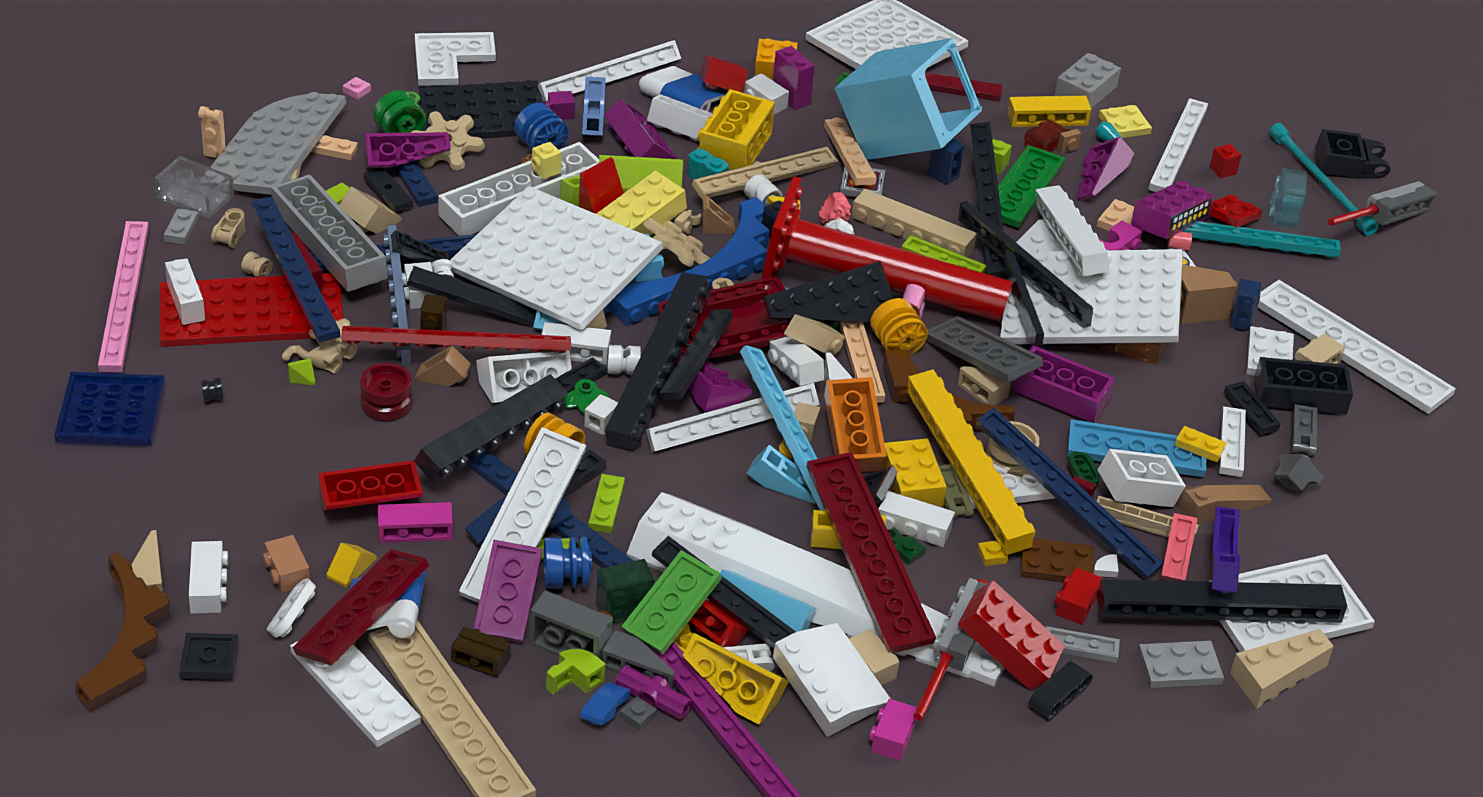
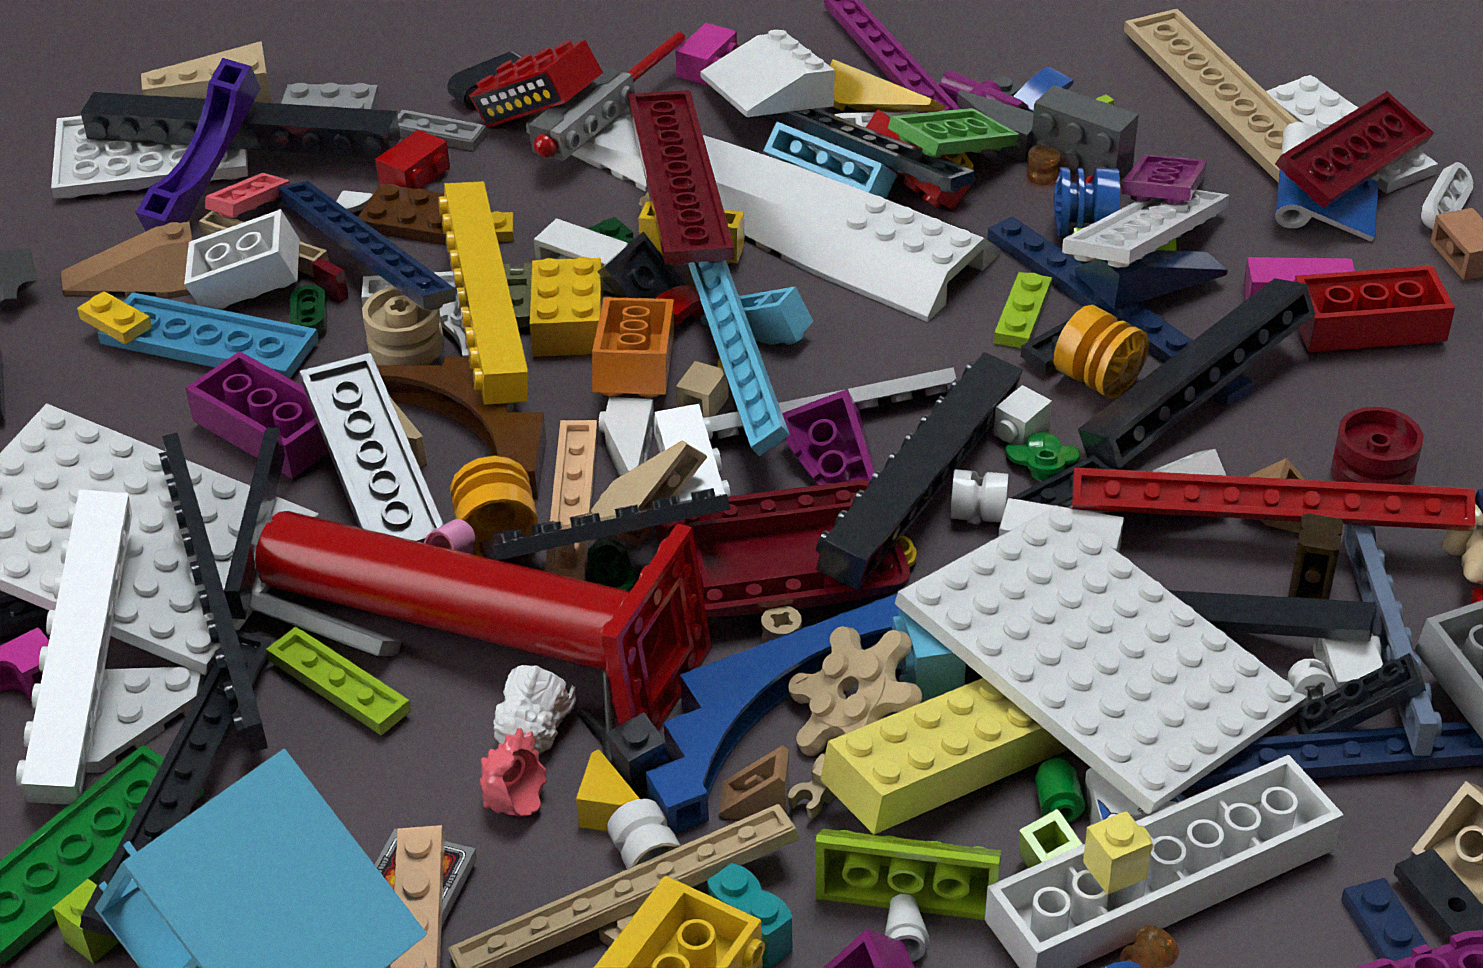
camera: 165 degrees left, 0 degrees up
yellow slope [326,543,377,588] -> none
dark brown brick [451,627,511,678] -> none
red slope [579,157,624,214] -> none
clear green brick [596,559,655,623] -> none
black tile [660,309,734,399] -> none
tan brick [848,629,899,685] -> none
tan brick [851,189,977,257] -> none
white plate [1219,406,1246,477] -> none

